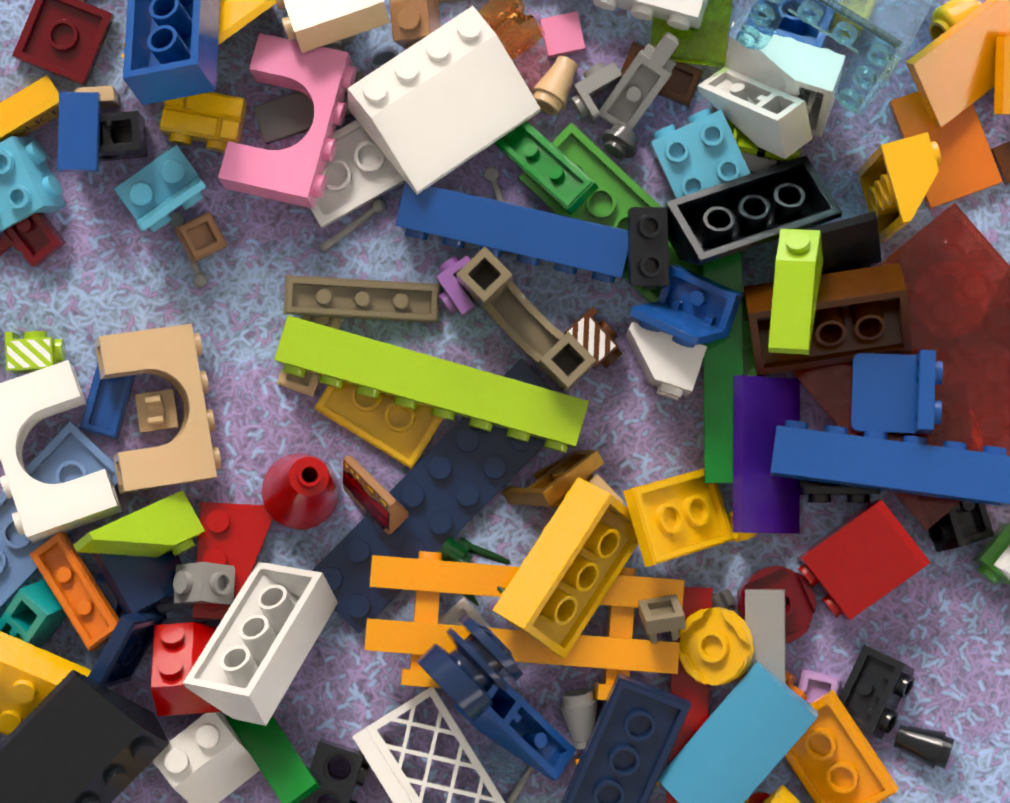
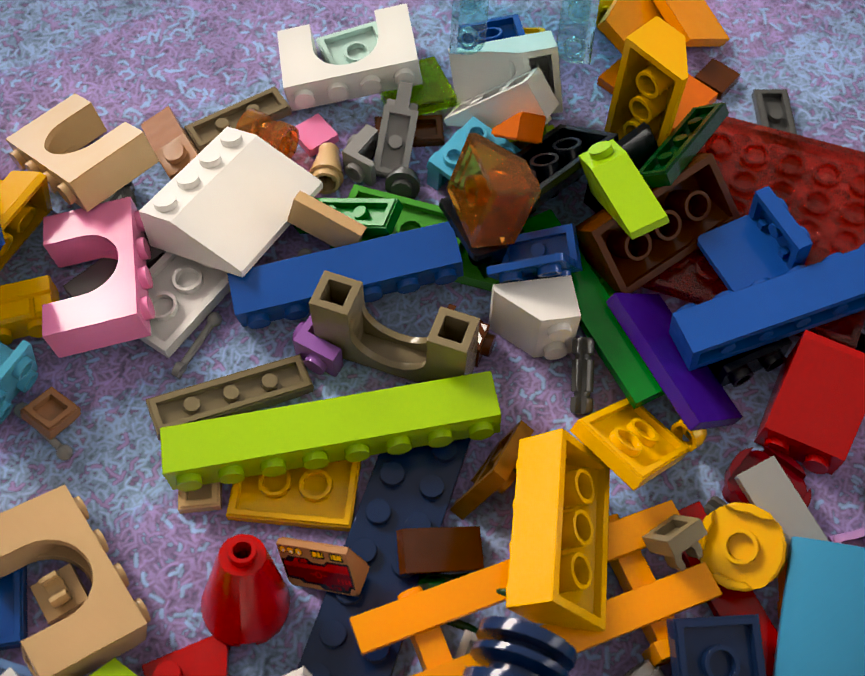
camera: 25 degrees left, 25 degrees down
none -> tan tile [287,191,367,248]
none -> reddish brown tile [396,526,484,575]
none -> clear orange slope [447,133,541,248]
none -> orange slope [491,112,546,144]
none -> dark grey axle [570,337,595,415]
none -> dark green tile [639,102,729,188]

